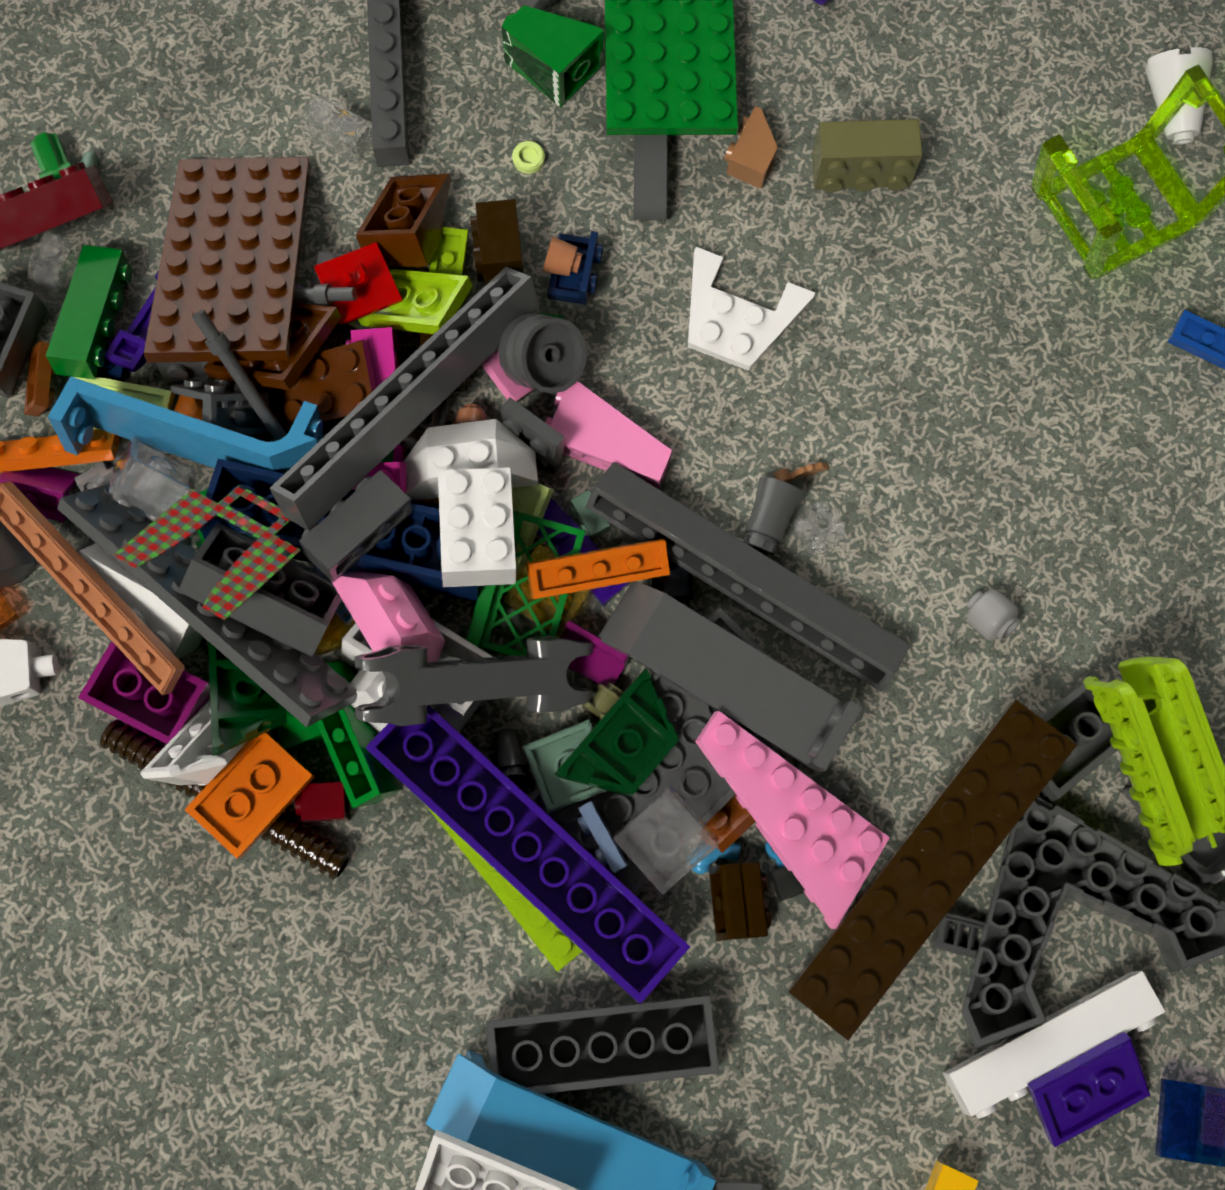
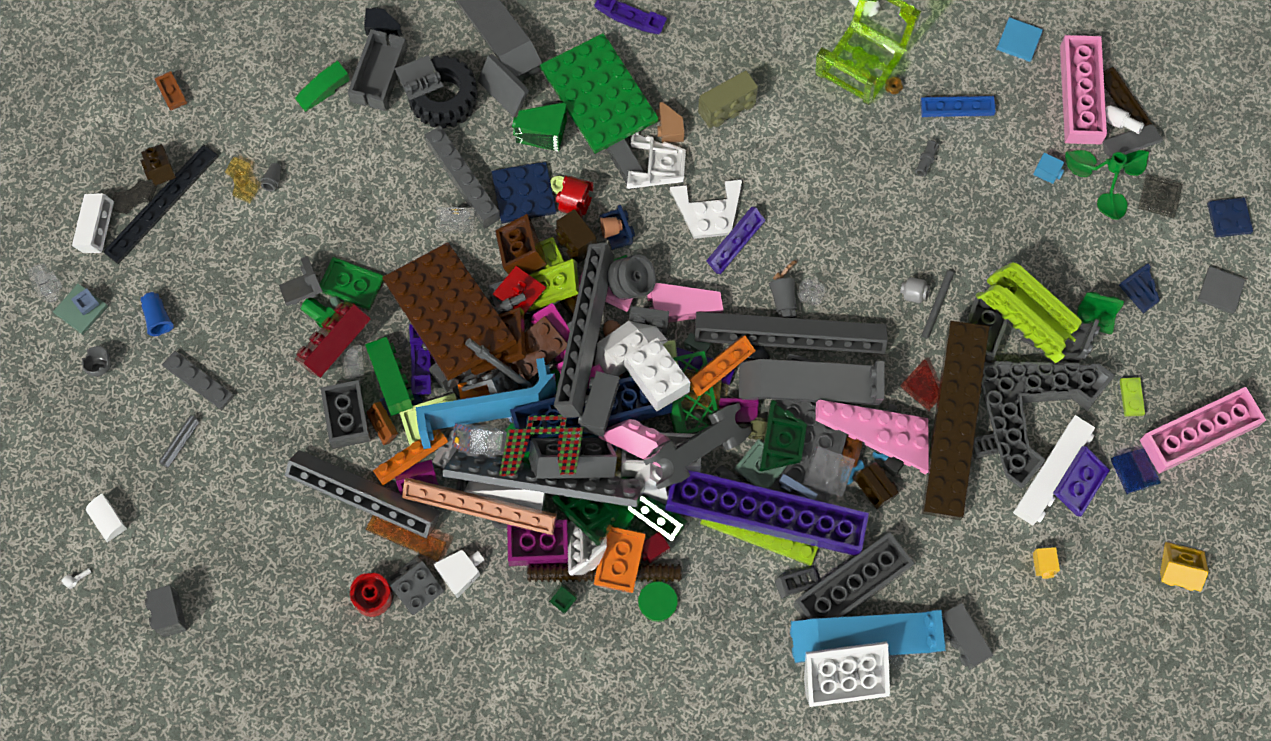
camera: 30 degrees left, 5 degrees down
none -> dark grey bracket [279,256,322,306]
none -> green tile [320,257,384,310]
none -> dark blue plate [492,162,556,224]
none -> dark green panel [549,582,577,614]
none -> red brick [556,175,594,218]
none -> white wing [627,132,686,189]
none -> green tile [638,582,678,622]
none -> dark purple plate [706,207,765,274]
none -> dark grey slope [775,567,820,599]
none -> pearl gold plate [885,77,903,94]
none -> clear red wing [900,359,939,411]
none -> dark grey pin [915,140,939,177]
none -> dark grey bar [921,270,954,339]

